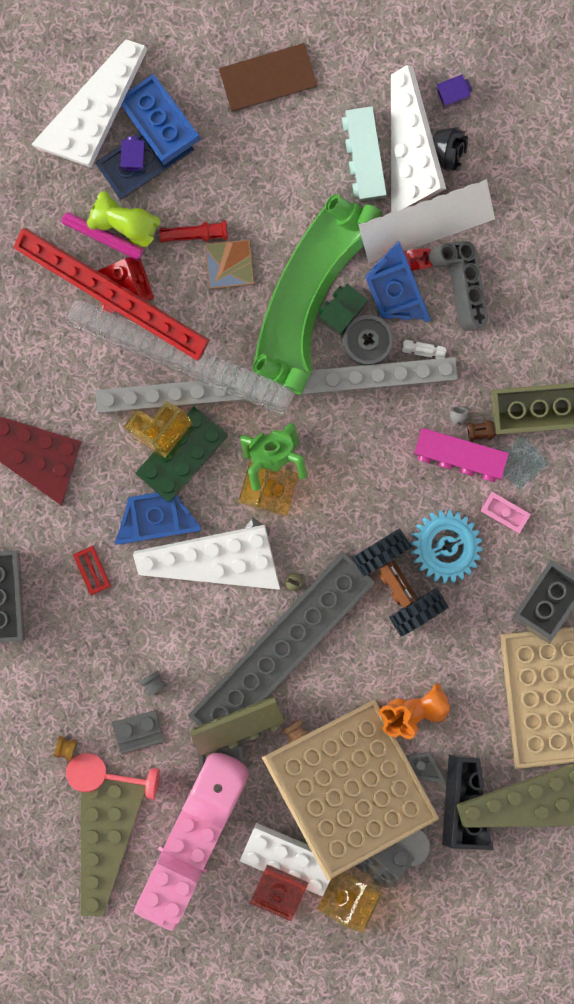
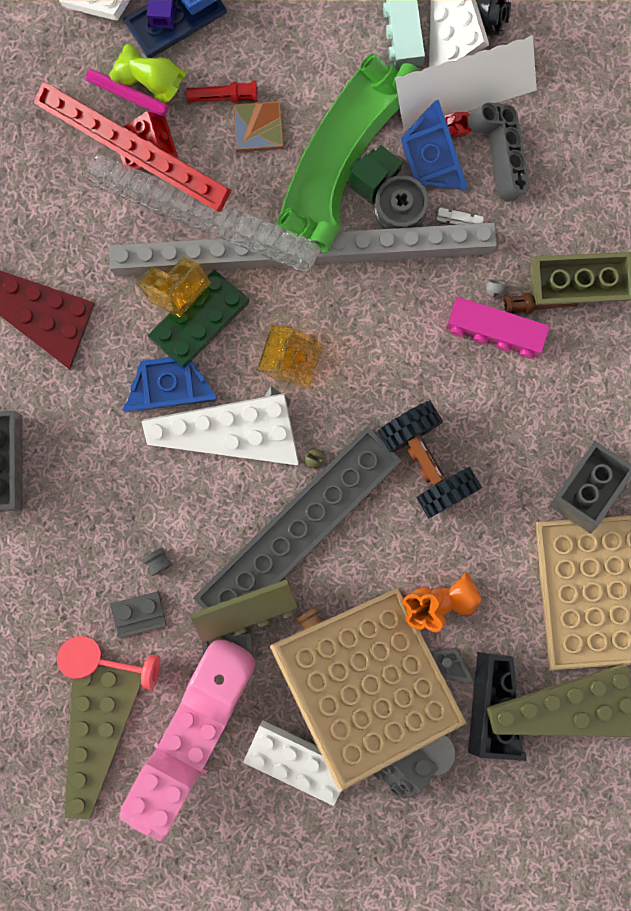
camera: 10 degrees right, 5 degrees down
pearl gold wheel [53,735,77,762] -> none
red tile [73,546,112,595] -> none
bright green plate [240,423,308,491] -> none
clear red plate [250,864,309,921] -> none
clear yellow slope [317,872,383,933] -> none
medium azure gear [410,510,483,584] -> none
bright pink plate [480,492,531,534] -> none
clear light blue piece [503,436,548,489] -> none

